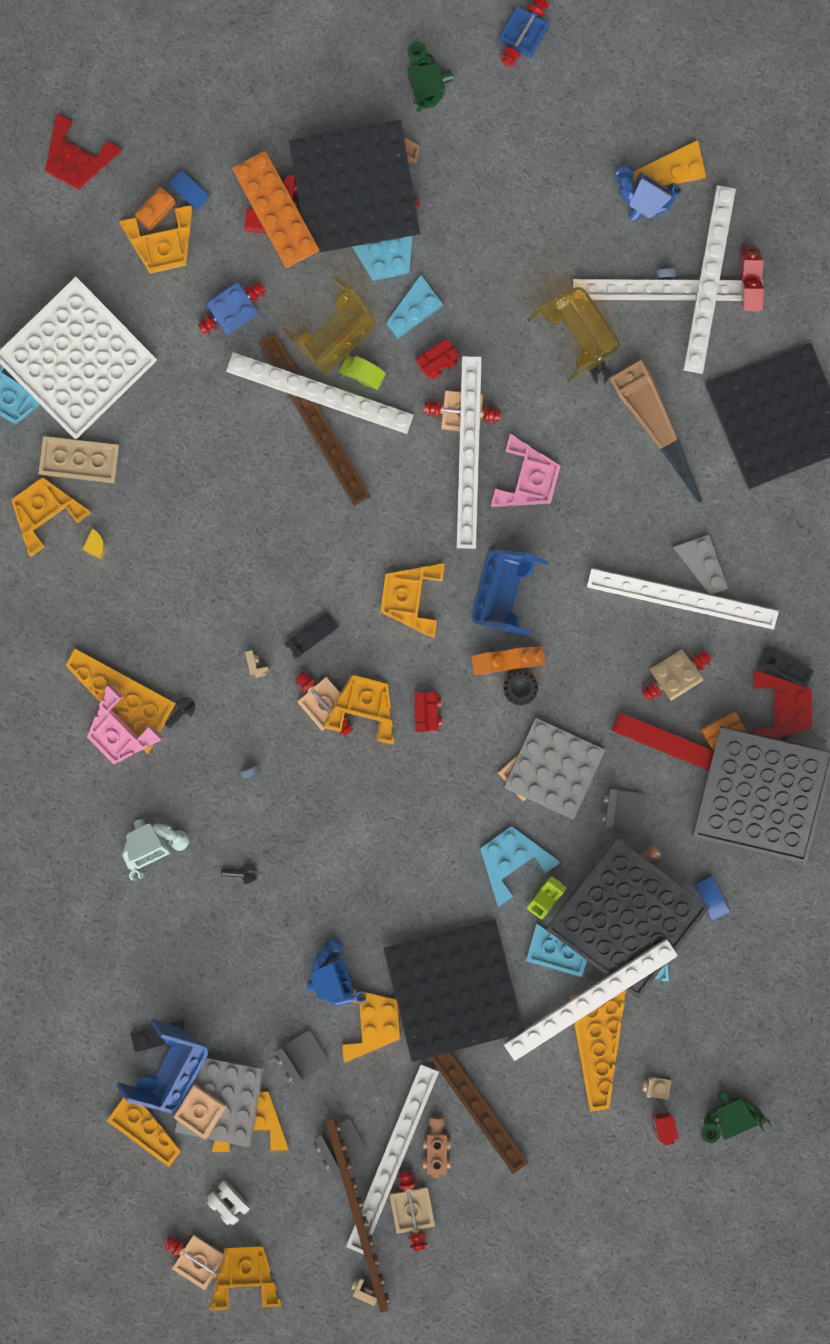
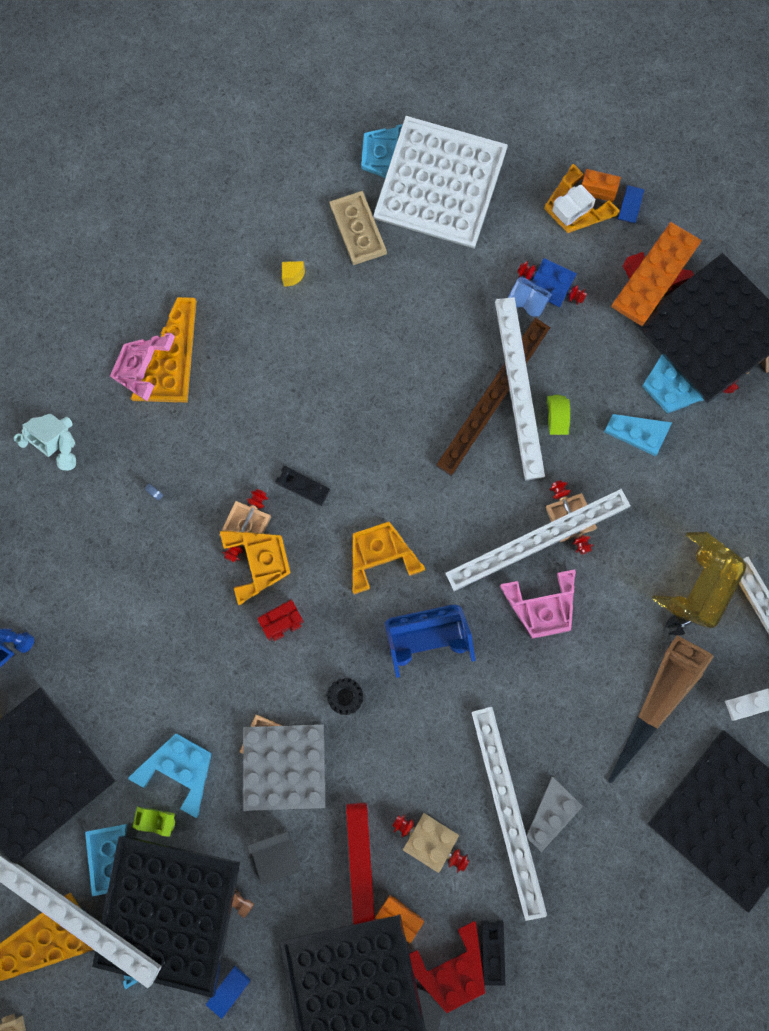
camera: 70 degrees right, 10 degrees down
light orange wing [11,477,92,557] -> none
red wing [45,114,122,191] -> none
black bar [165,697,196,729] -> none
black bar [221,863,258,884] -> none
tan bracket [245,650,269,678] -> none
clear yellow windscreen [282,277,376,373] -> none
red brick [415,338,459,380] -> none
orange arch [471,646,546,675] -> none
none -> medium blue brick [508,276,552,316]
none -> white brick [552,185,596,226]

